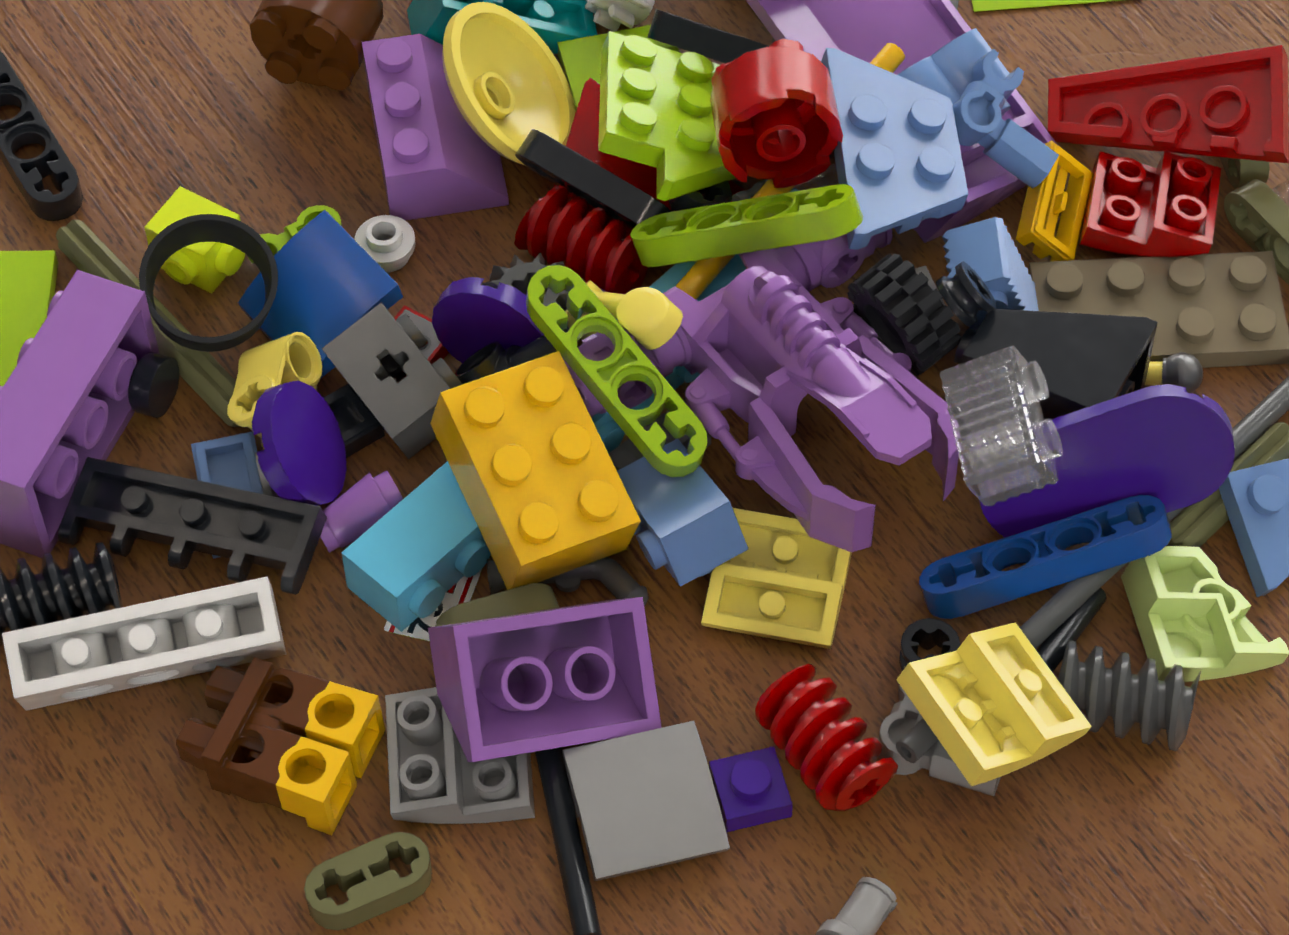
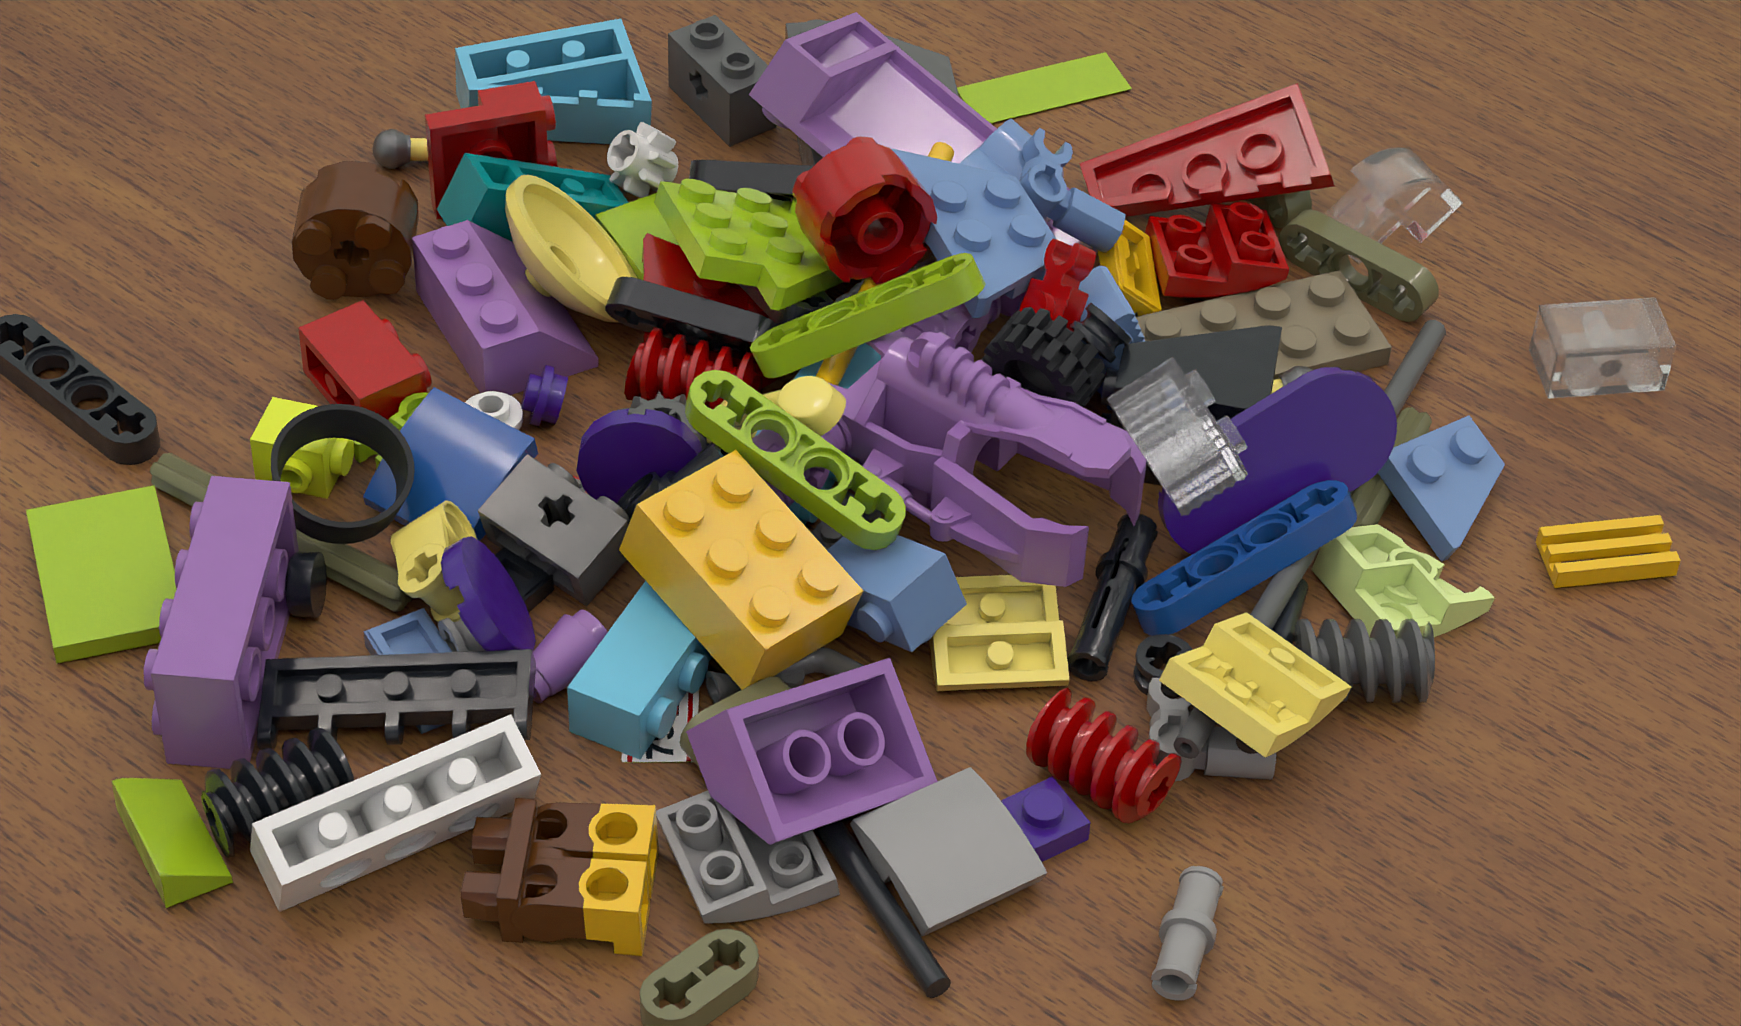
camera: 20 degrees left, 10 degrees down
none -> red brick [298,300,432,420]
none -> dark purple plate [521,365,568,427]
none -> red plate [1019,239,1096,332]
none -> black pin [1067,513,1158,681]

